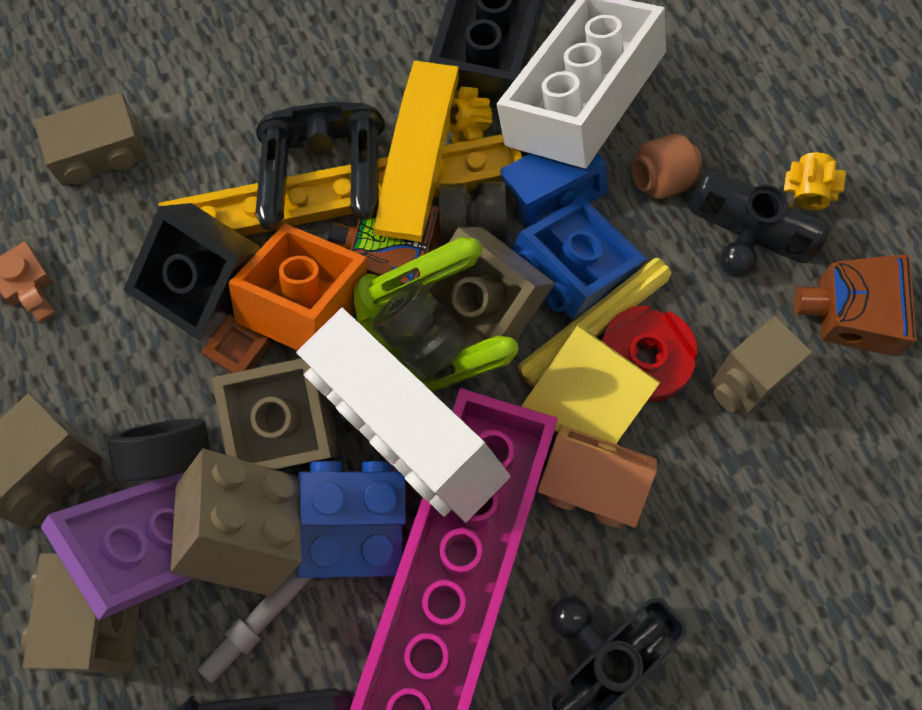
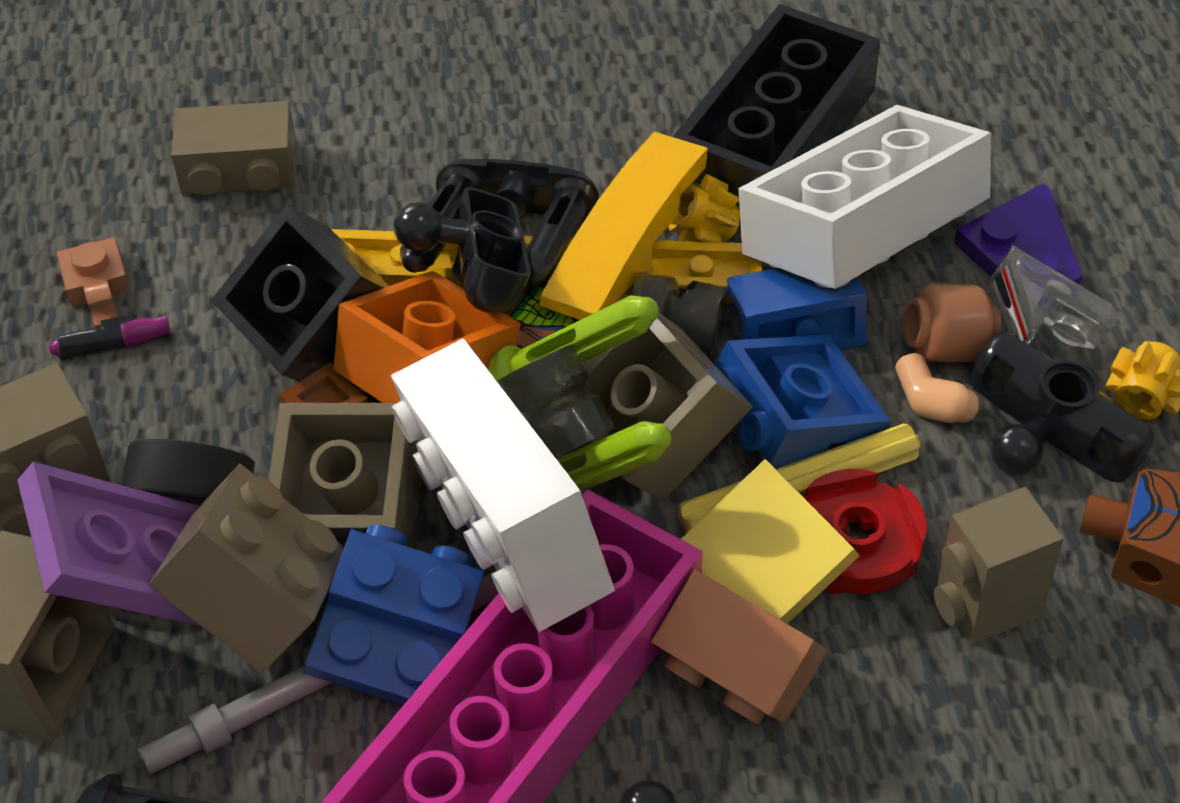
camera: 15 degrees right, 20 degrees down
none -> piece [49,314,171,359]
none -> black piece [393,187,531,314]
none -> light nougat arm [895,353,979,423]
none -> dark purple wing [954,183,1082,315]
none -> clear slope [989,246,1122,351]

